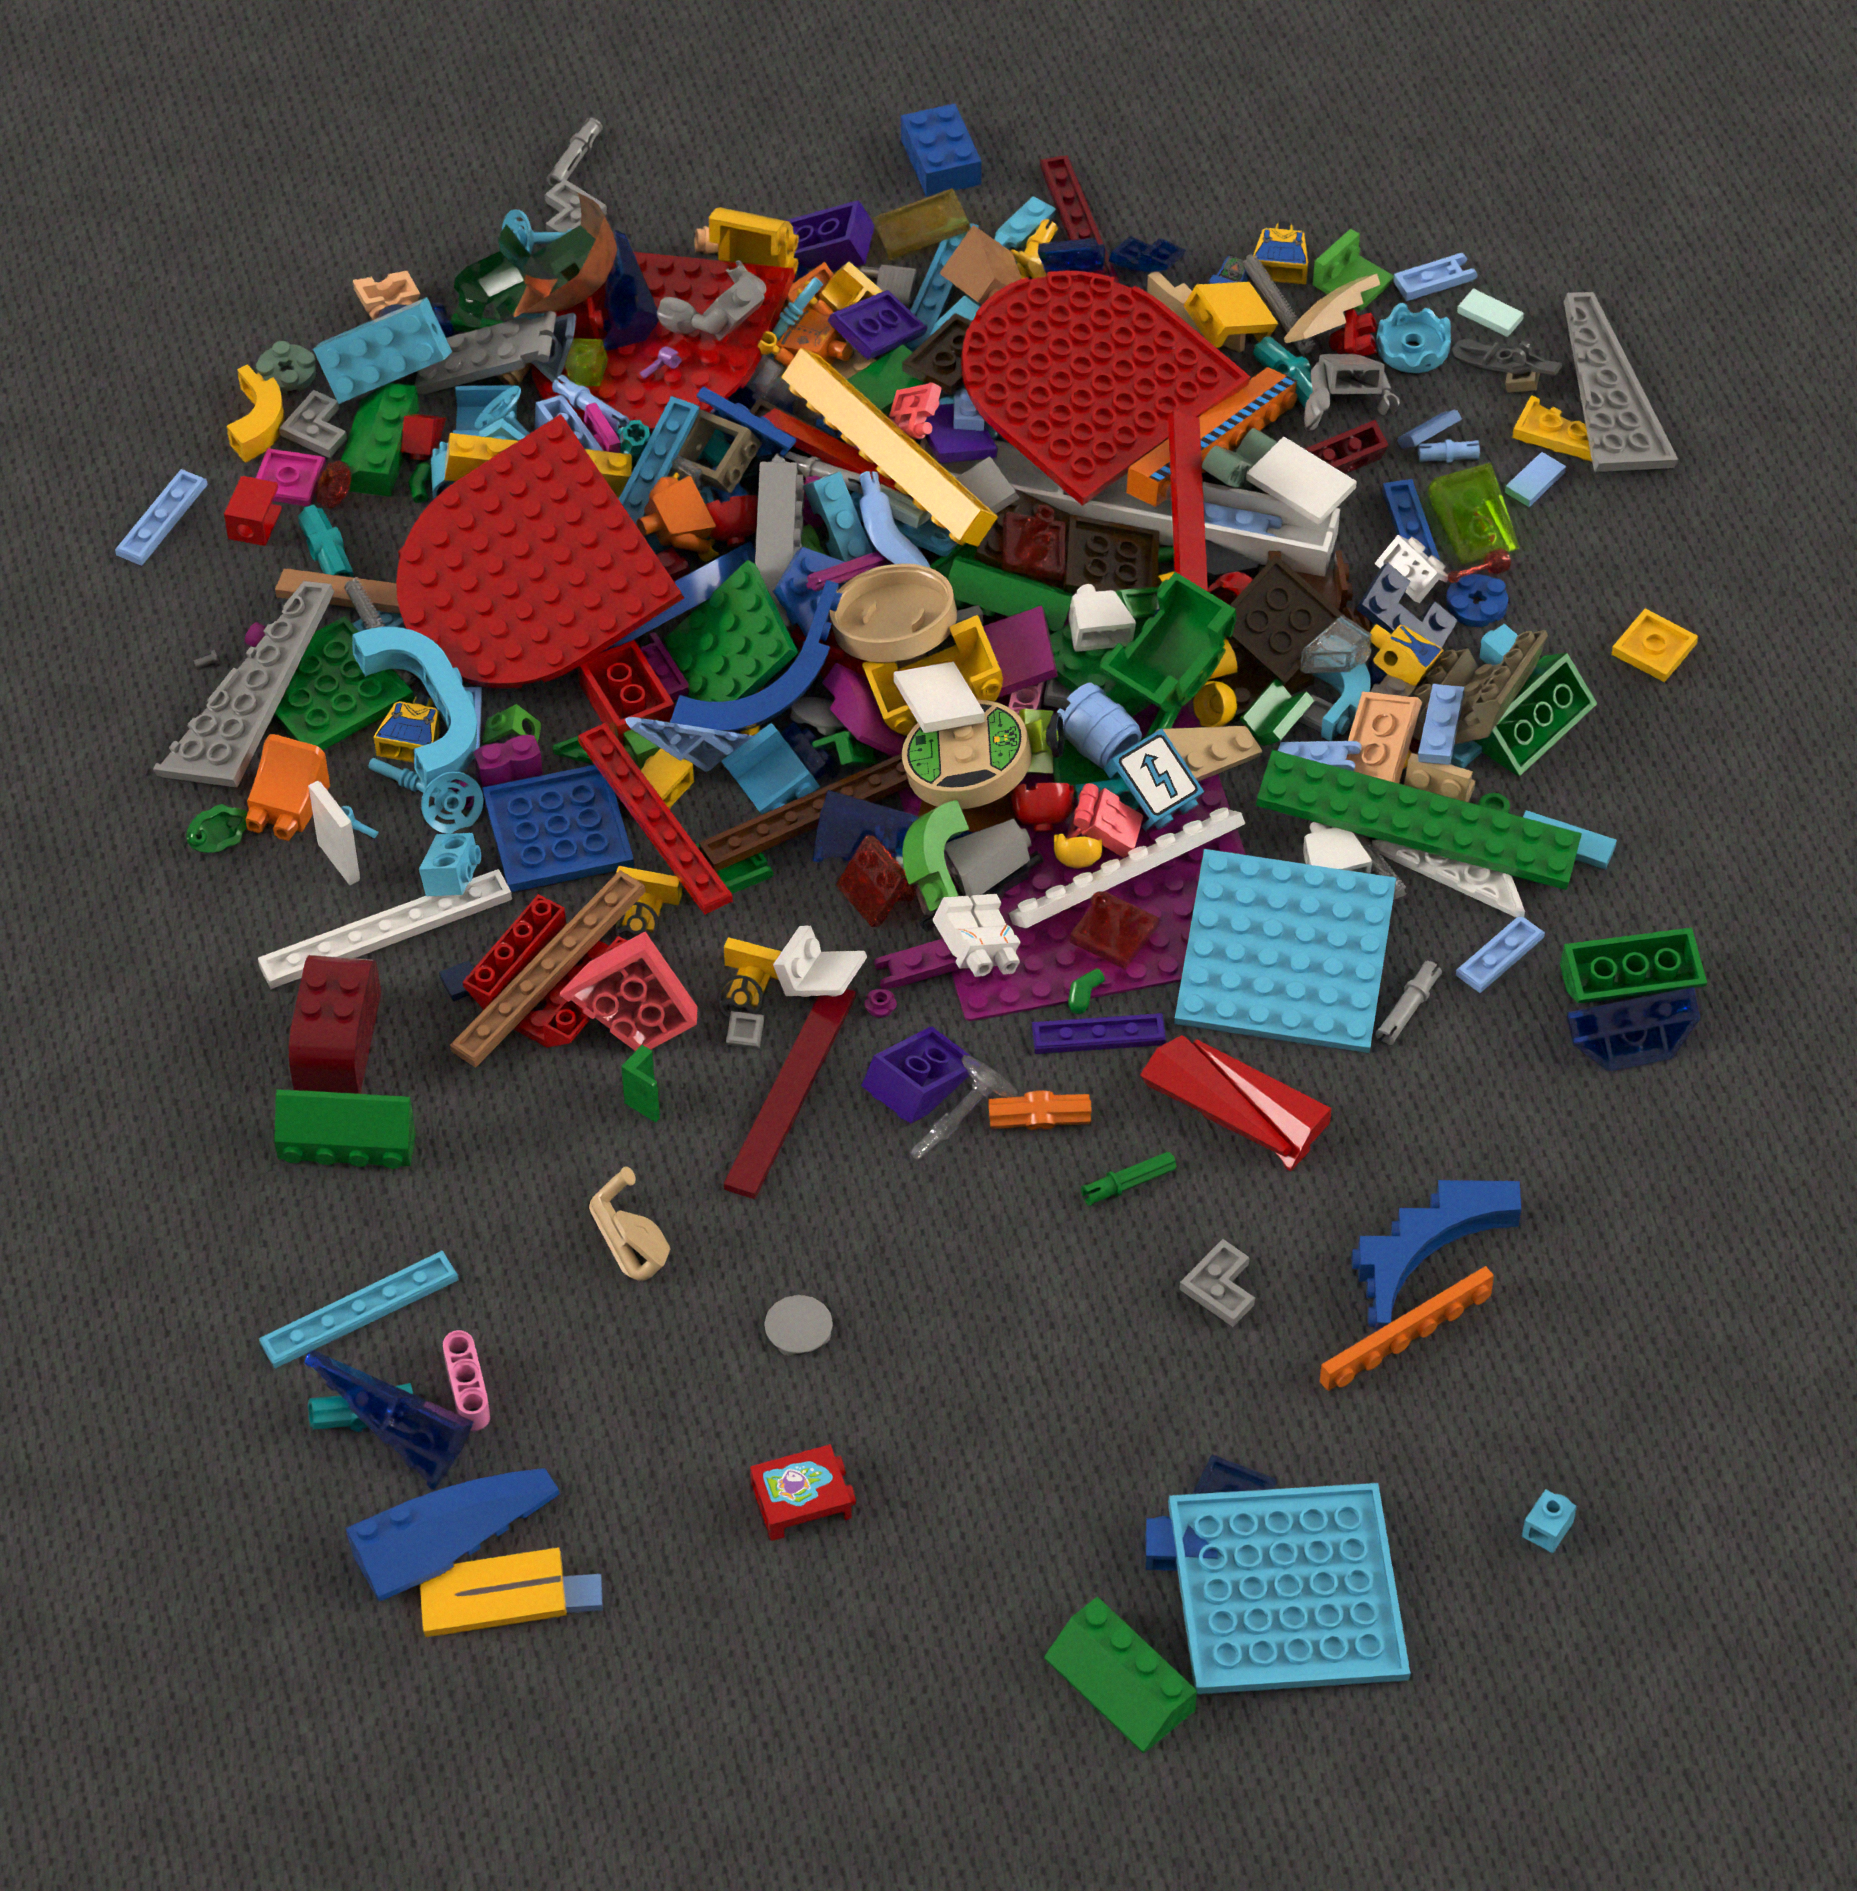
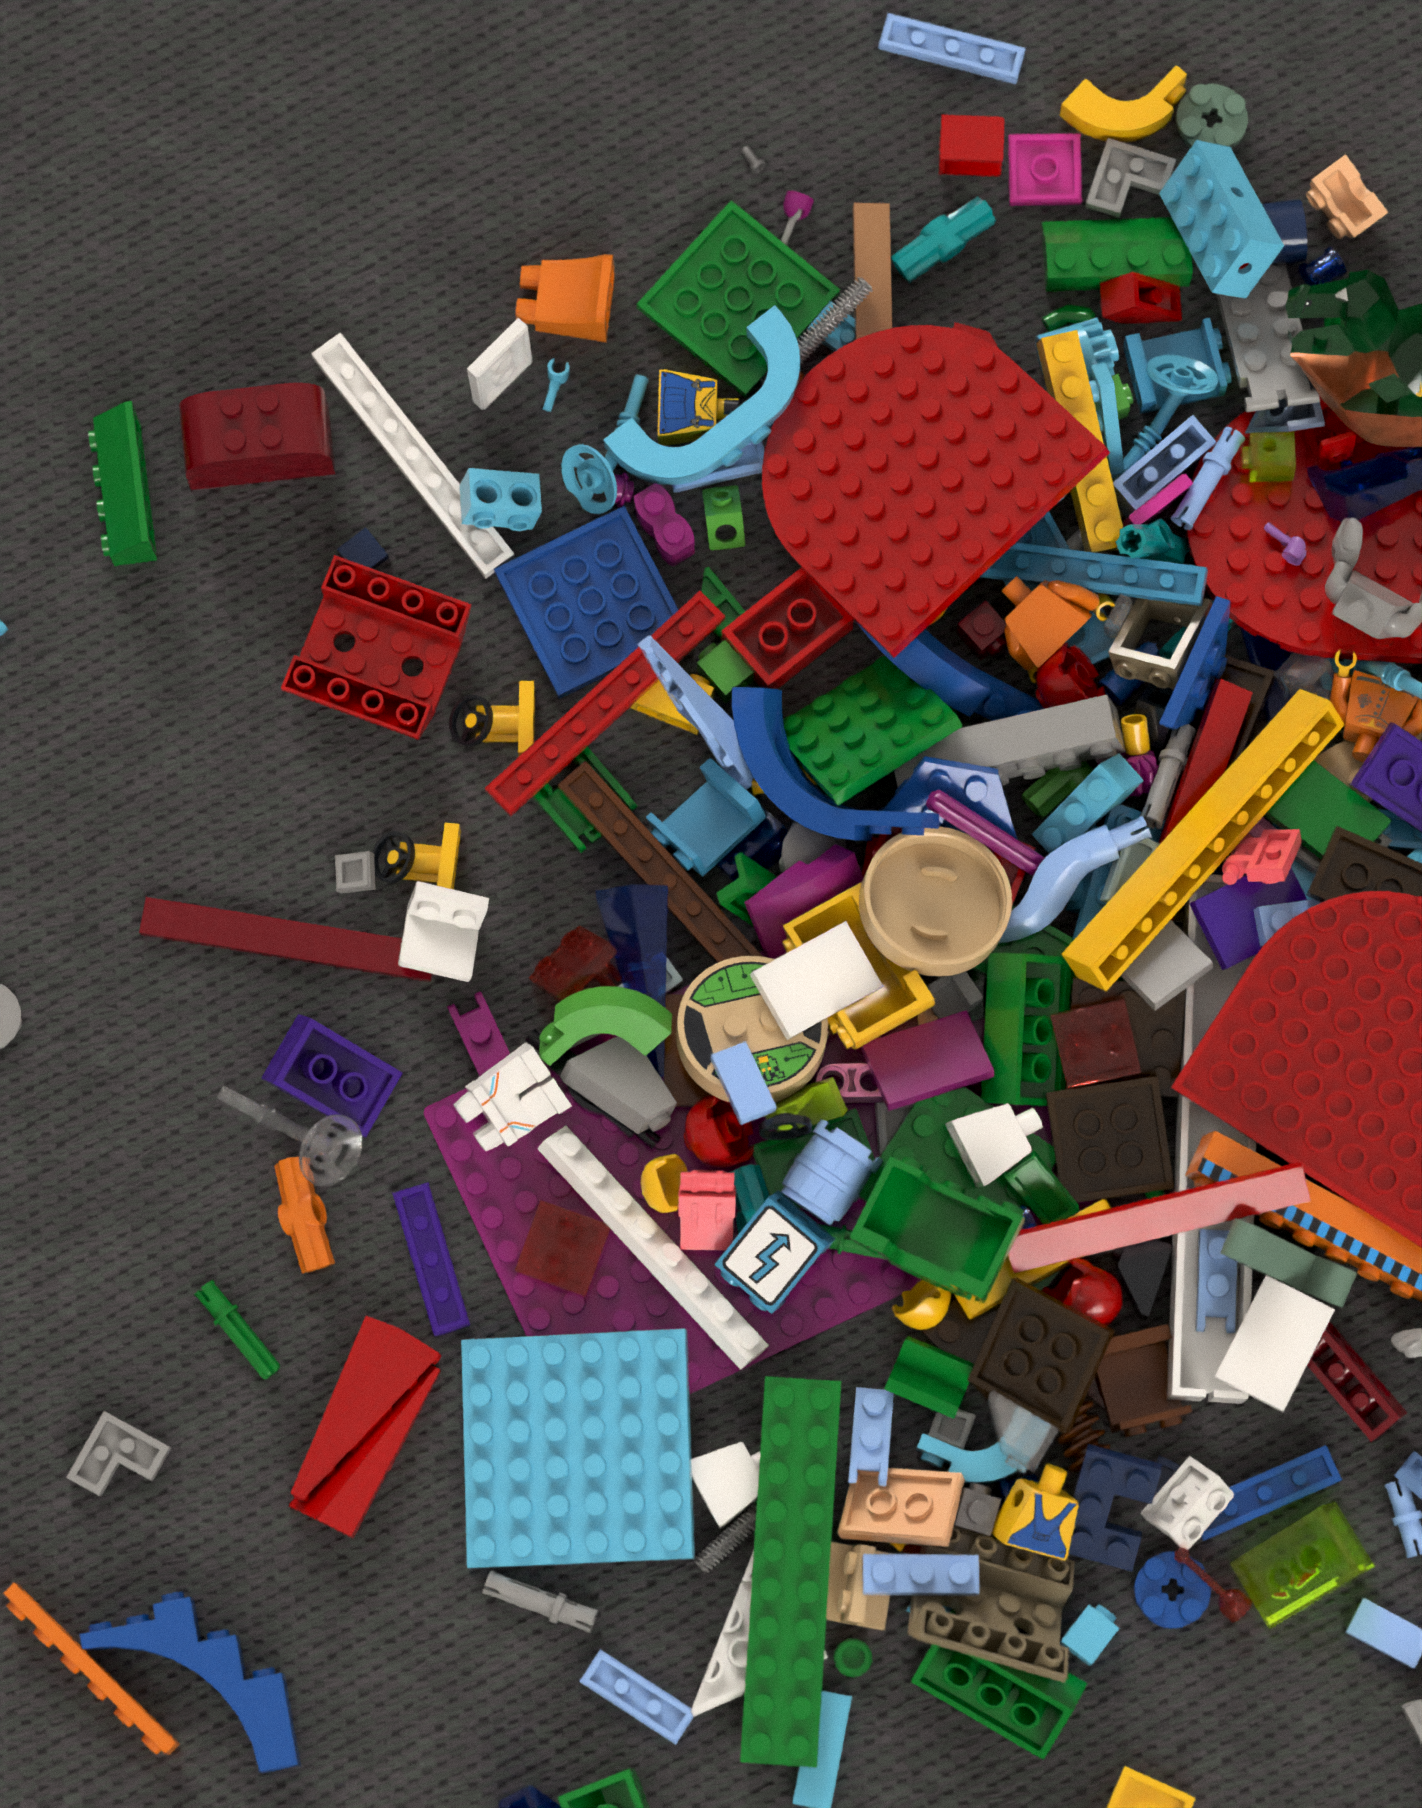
camera: 80 degrees right, 25 degrees up
light grey wing [153,581,334,787] -> none
green arm [186,804,248,853] -> none
clear red gear [315,460,351,508] -> none
medium nougat tile [450,870,646,1068] -> none
coral wedge [560,932,697,1051] -> none
tan piece [589,1167,670,1281] -> none
green panel [621,1045,660,1122] -> none
magenta hinge [629,632,690,701] -> none
magenta plate [864,989,897,1018] -> none
green arm [1068,968,1105,1014] -> none
tan wing [1155,726,1262,782] -> none
none -> light blue tile [710,1041,776,1125]

